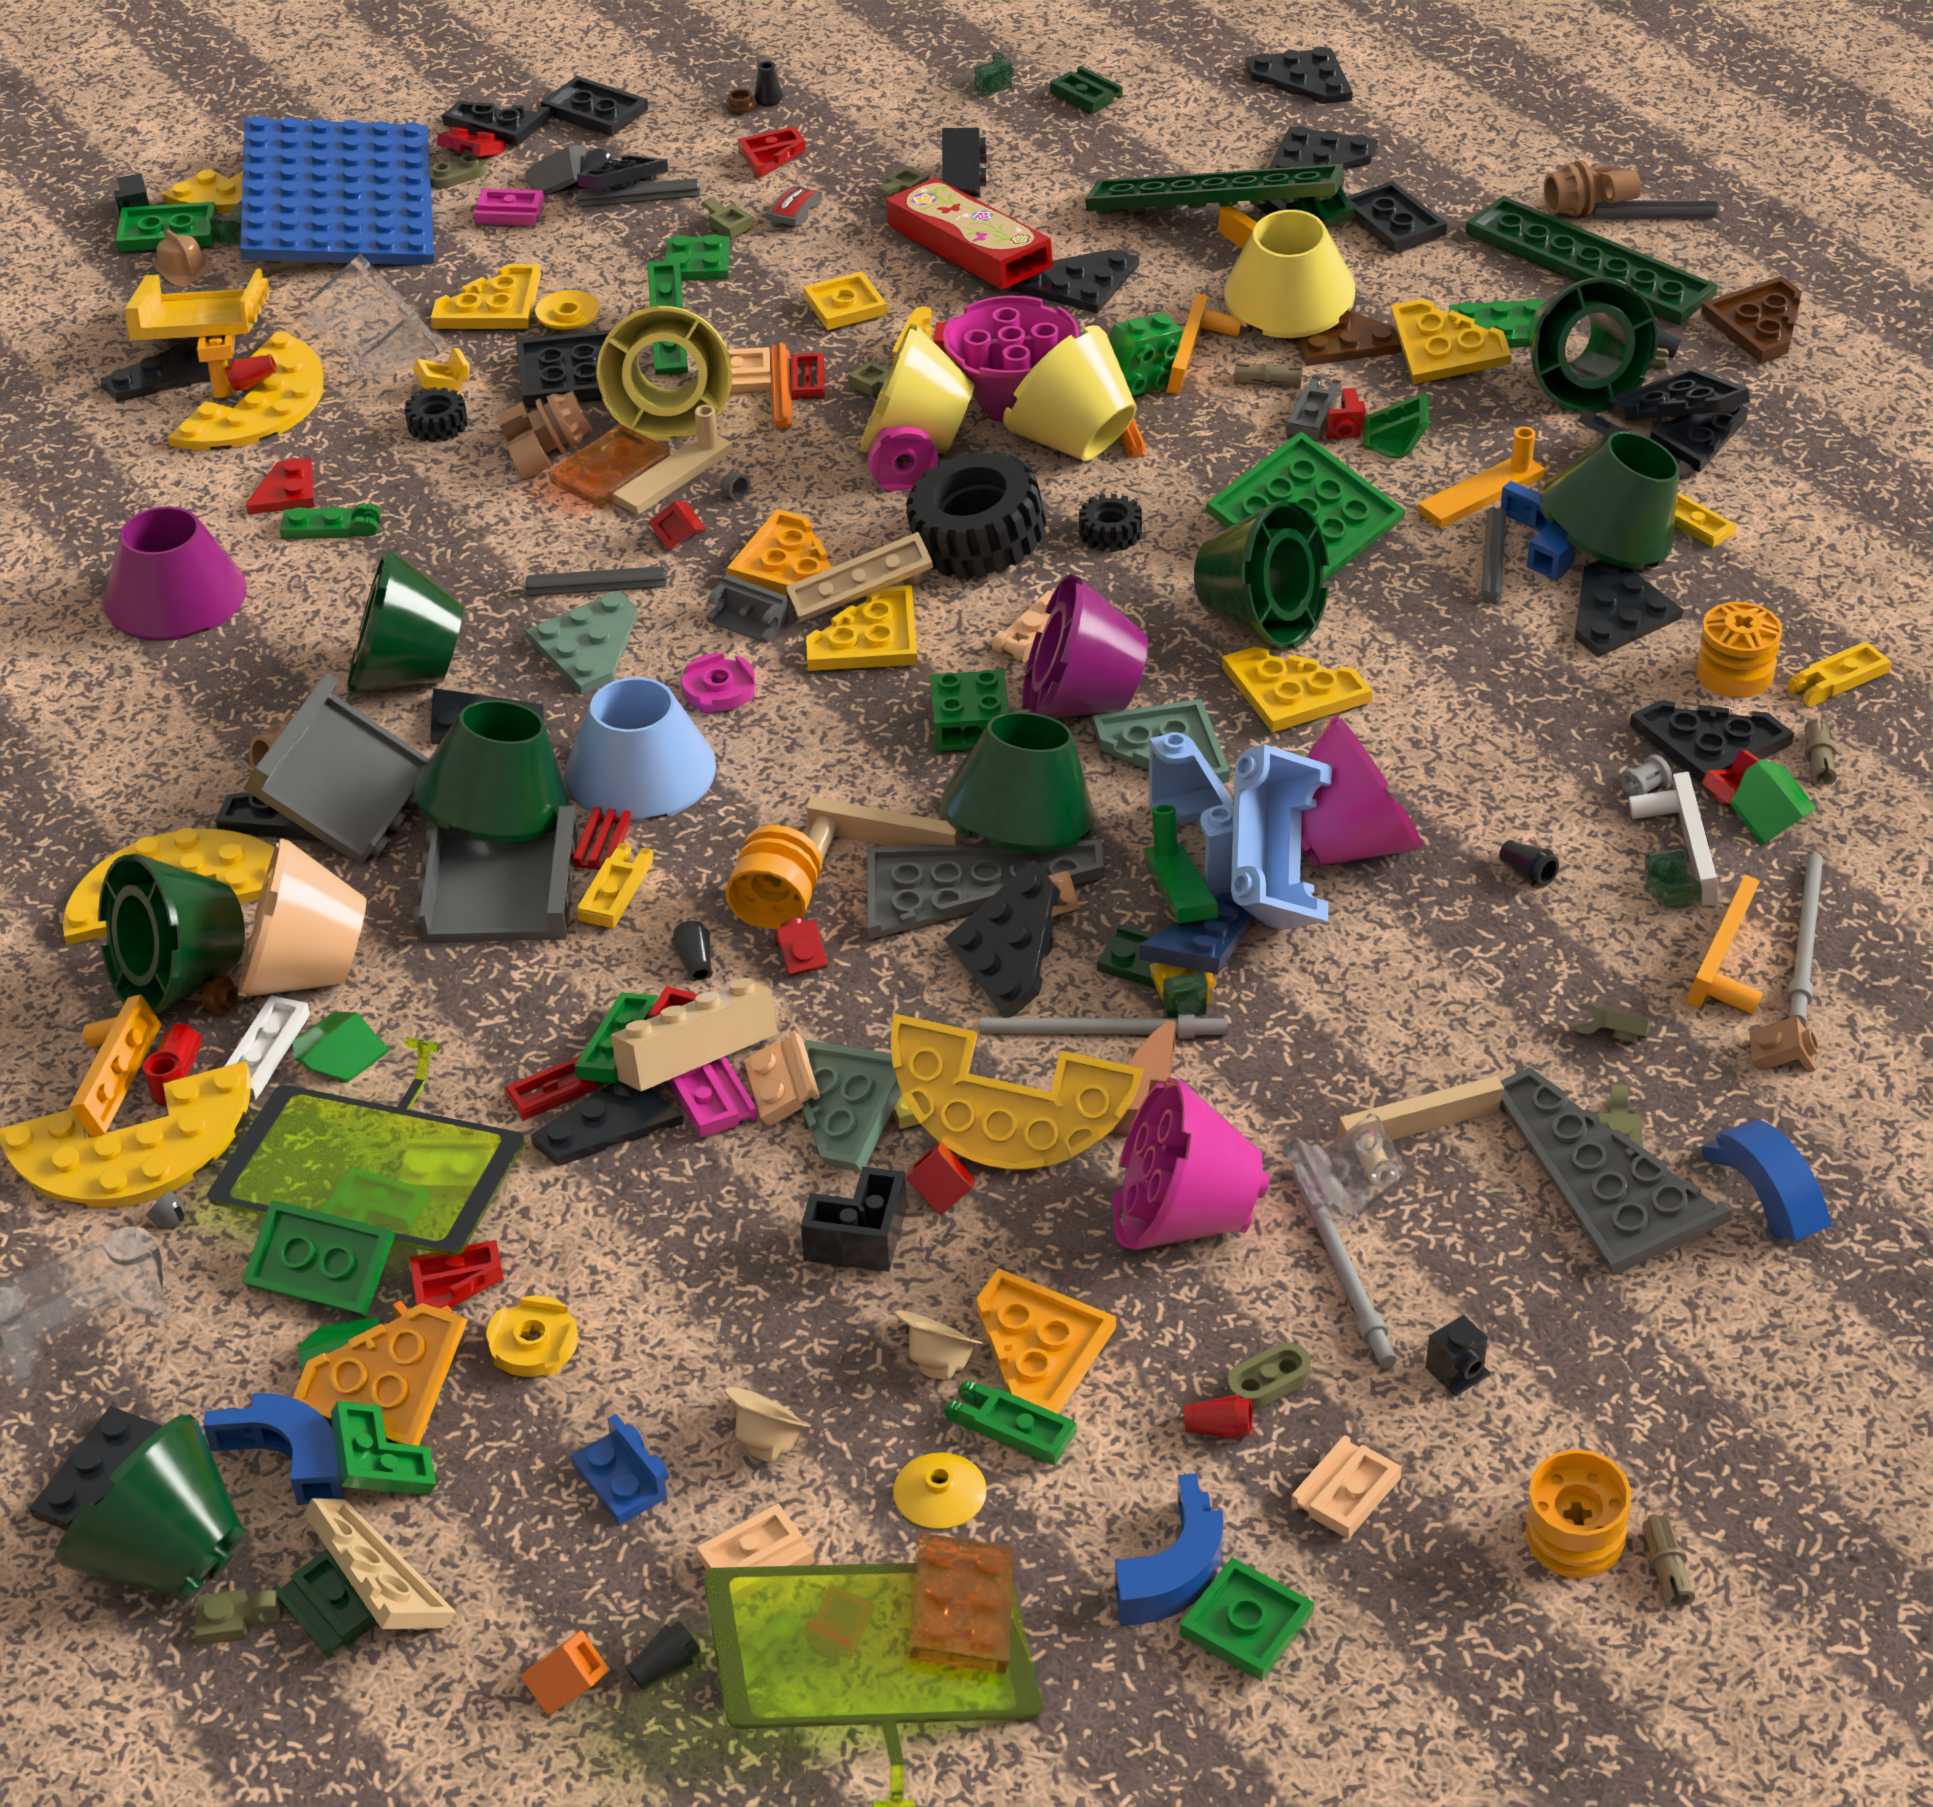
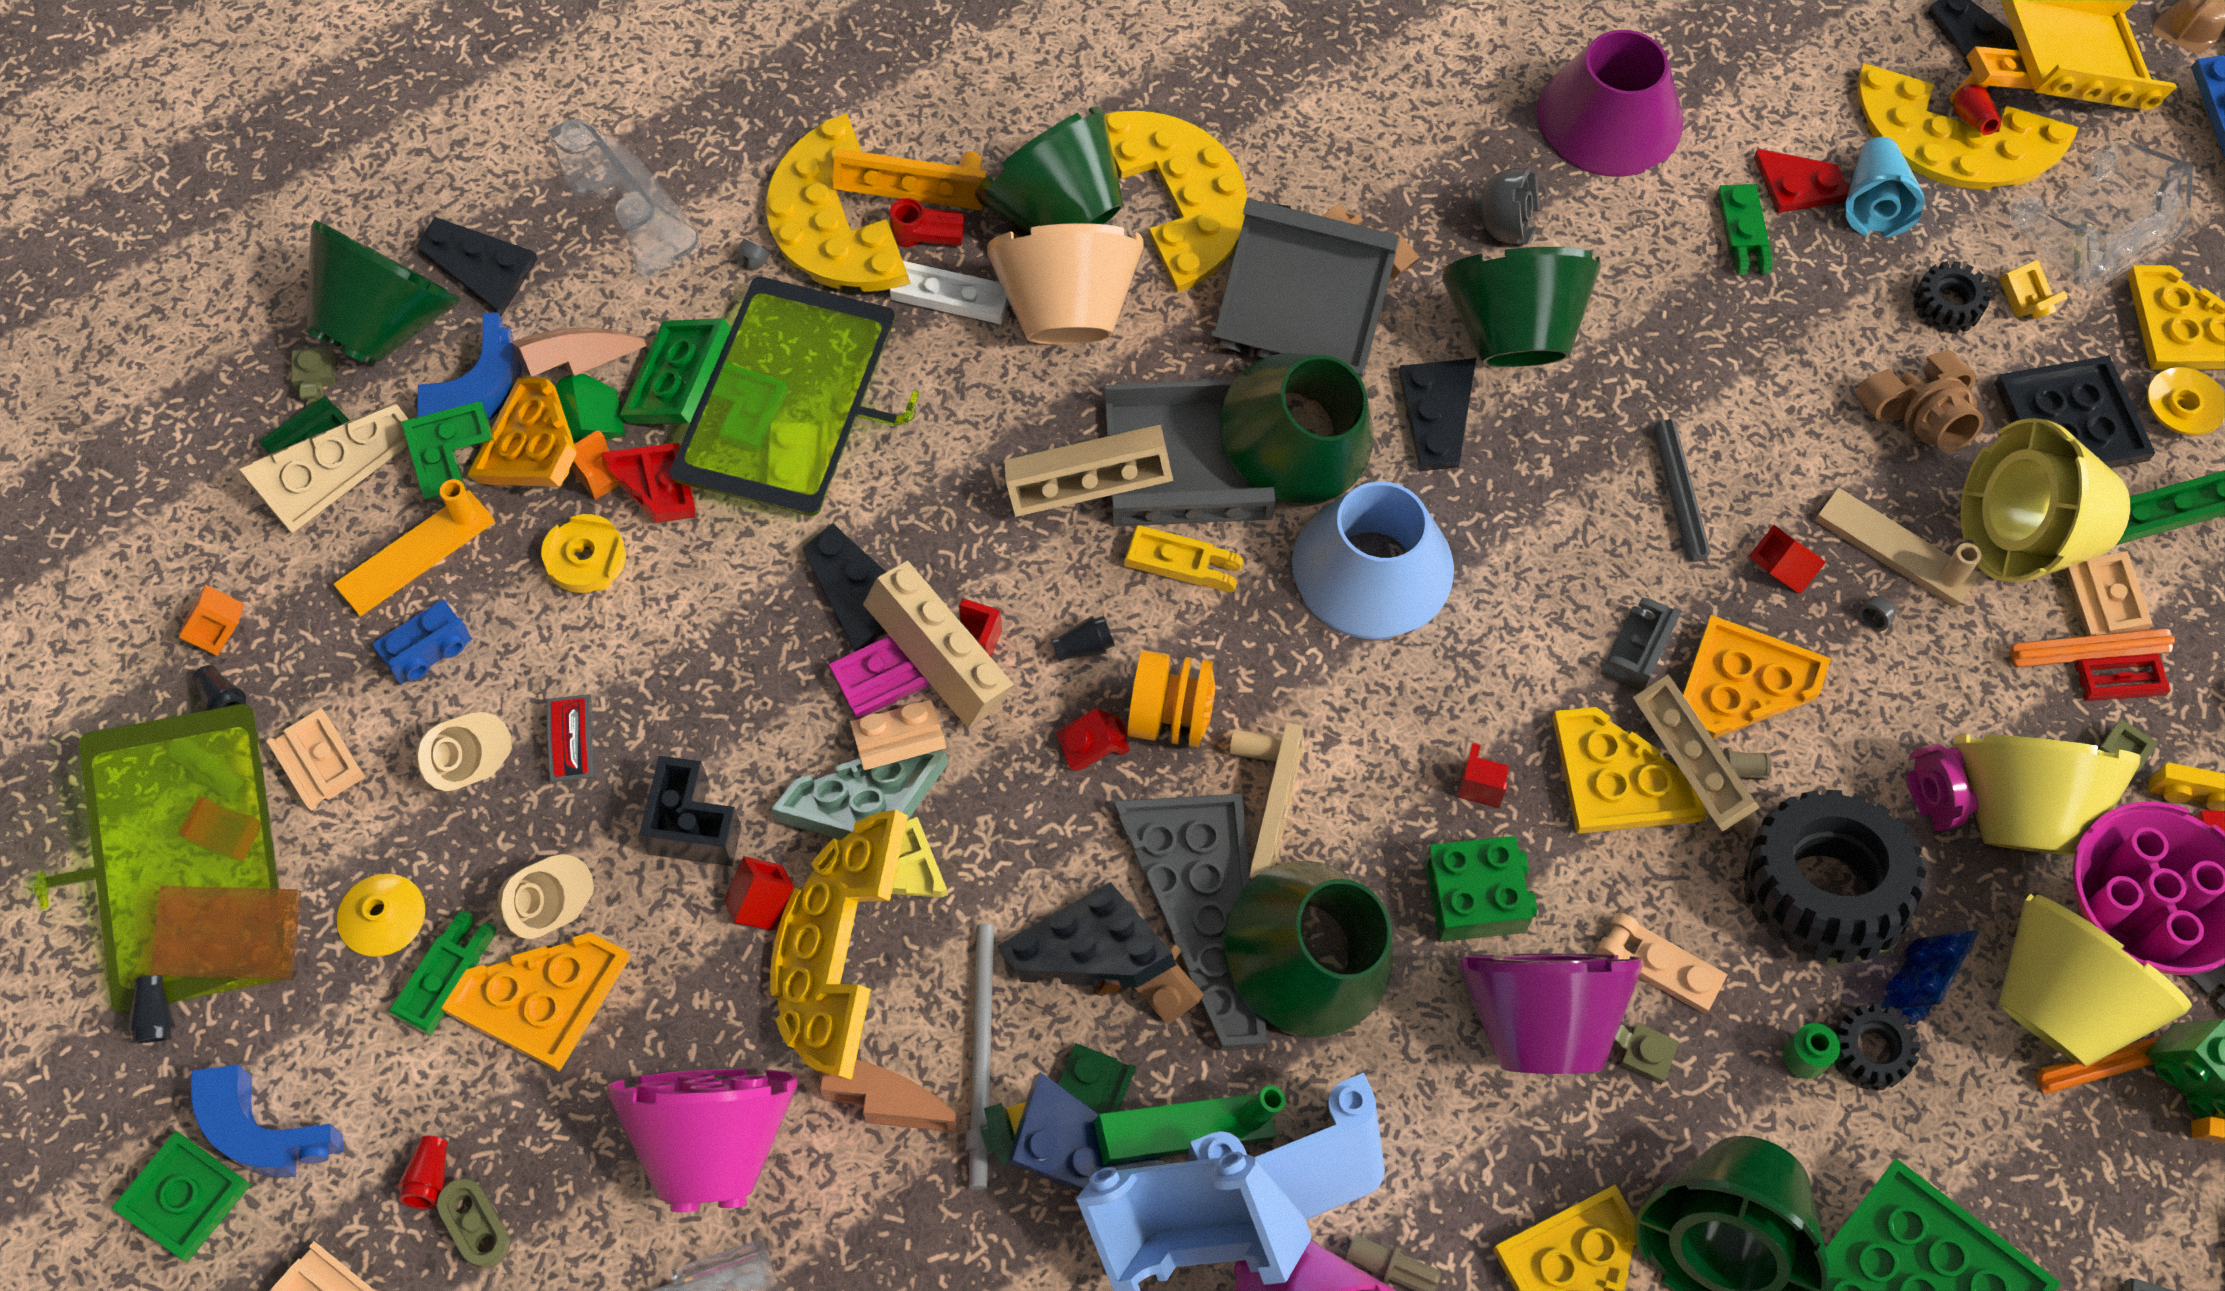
camera: 85 degrees right, 20 degrees up
green slope [292,1011,389,1083] -> none
red tile [504,1056,598,1121] -> none
sand green plate [526,590,638,695] -> none
clear orange plate [549,424,670,508] -> none
red tile [573,807,631,870] -> none
green plate [575,992,659,1083] -> none
dark pink plate [681,653,755,714] -> none
sand green plate [1092,699,1230,783] -> none
none -> black cone [127,975,176,1044]
none -> light orange piece [334,479,495,617]
none -> slope [511,327,646,377]
none -> slope [547,694,596,782]
none -> tan brick [1004,424,1173,517]
none -> red panel [1457,742,1509,808]
none -> dark grey cylinder [1475,168,1539,245]
none -> green brick [1783,1023,1840,1079]
none -> medium azure cone [1845,137,1925,238]
none -> clear blue hinge [1881,930,1979,1025]

